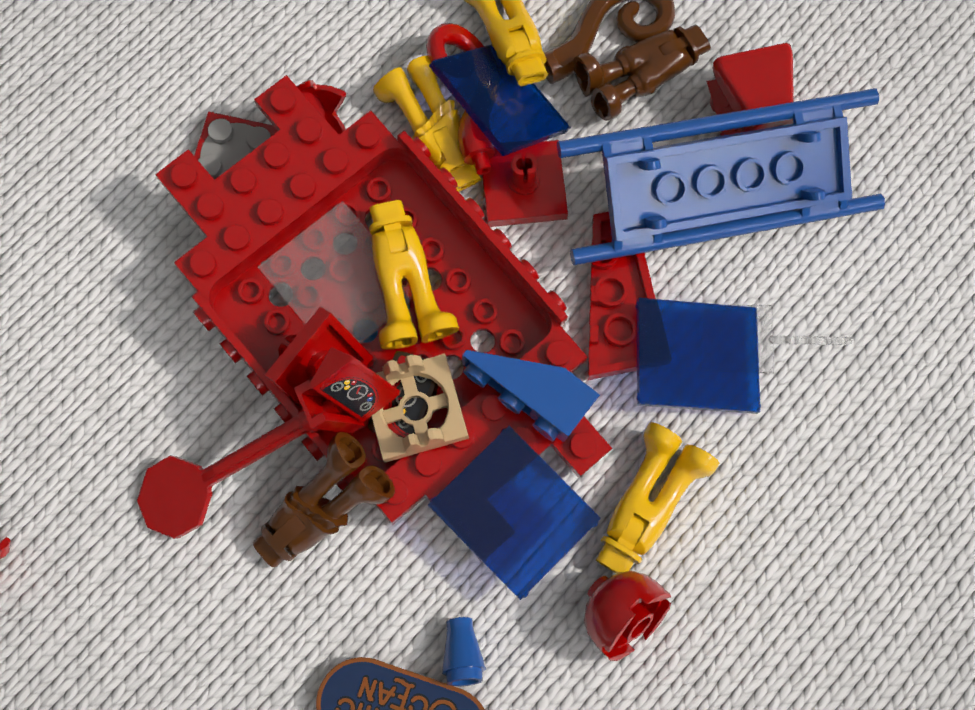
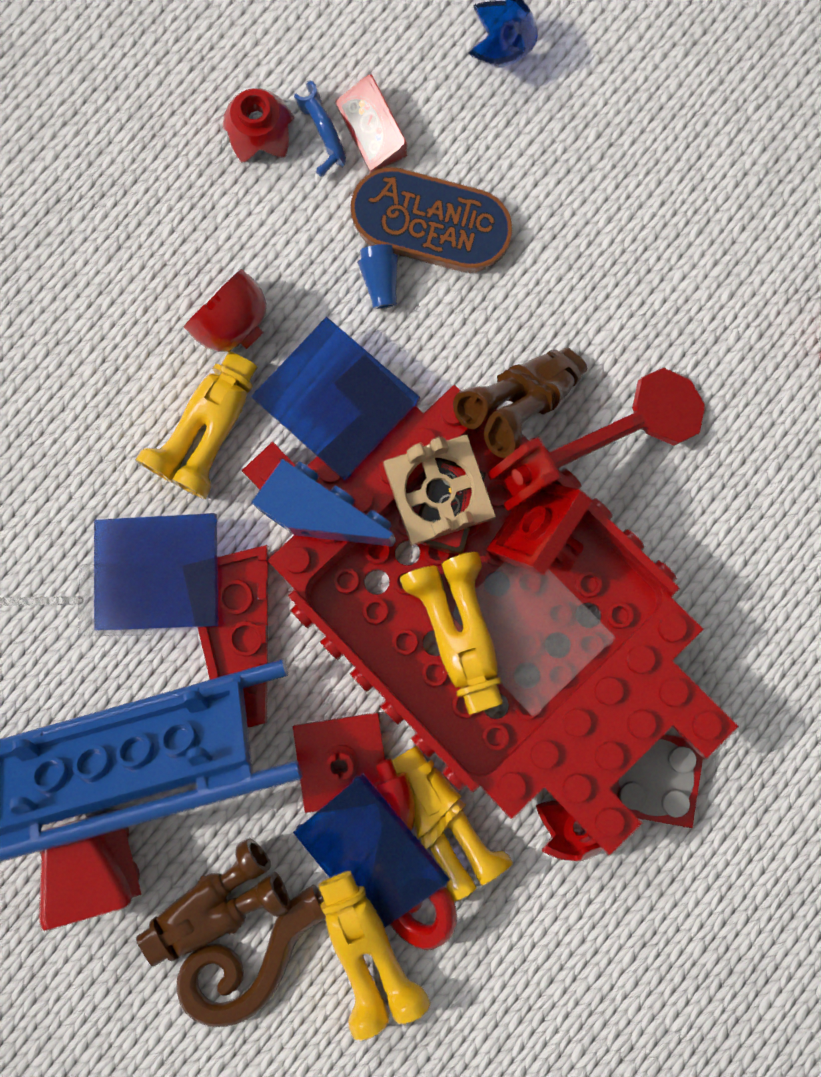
camera: 170 degrees right, 10 degrees up
slope [308,347,401,422] -> none

